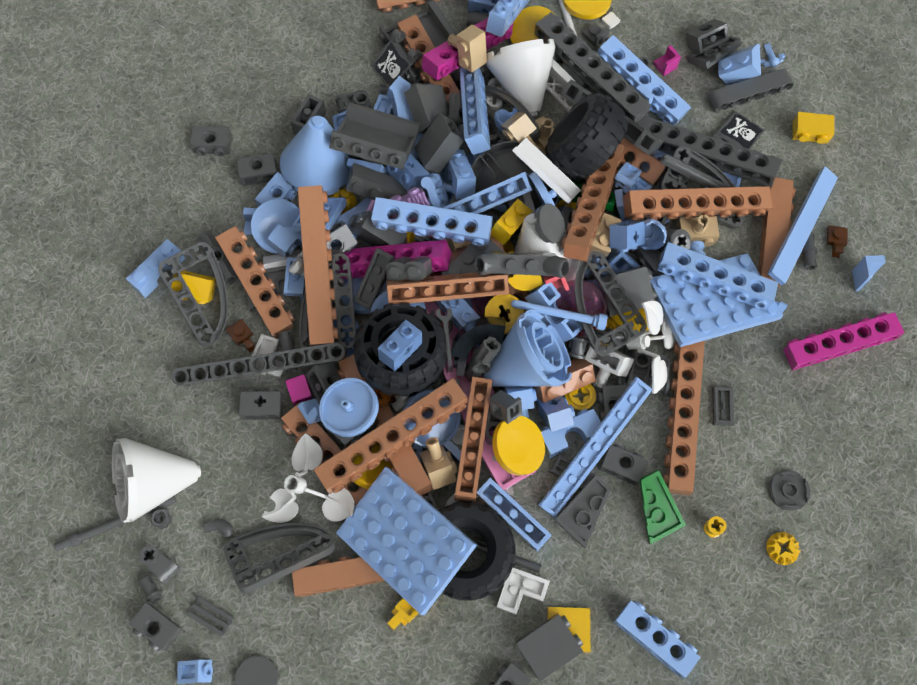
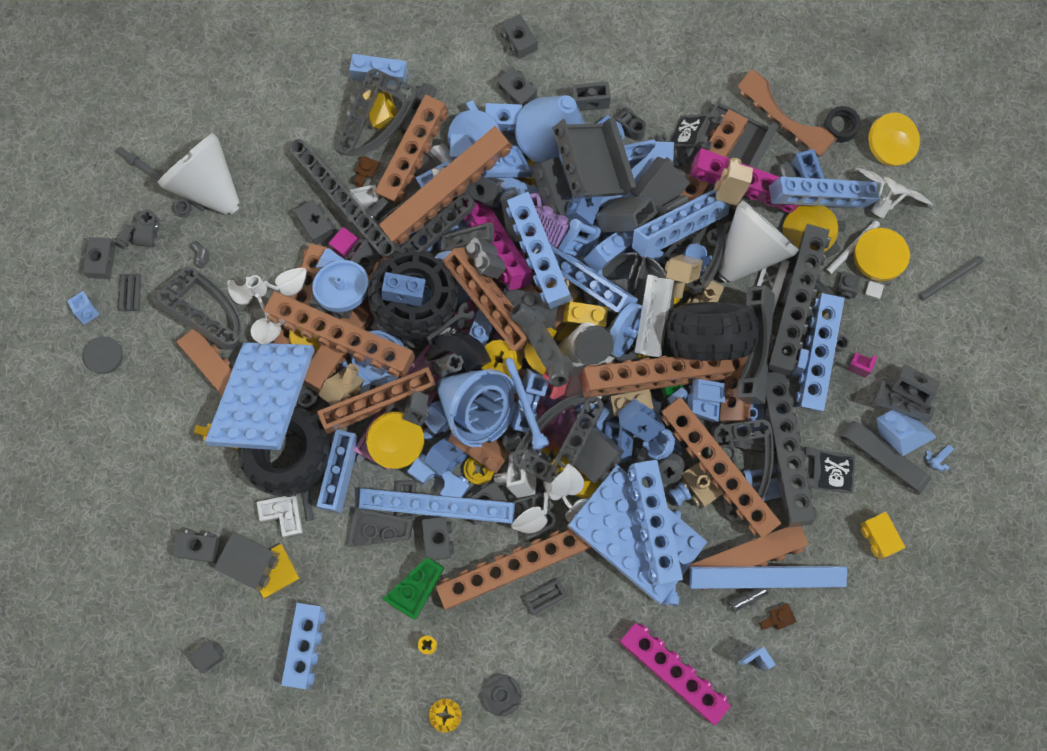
camera: 60 degrees right, 5 degrees up
dark grey axle [661,154,728,188] -> none

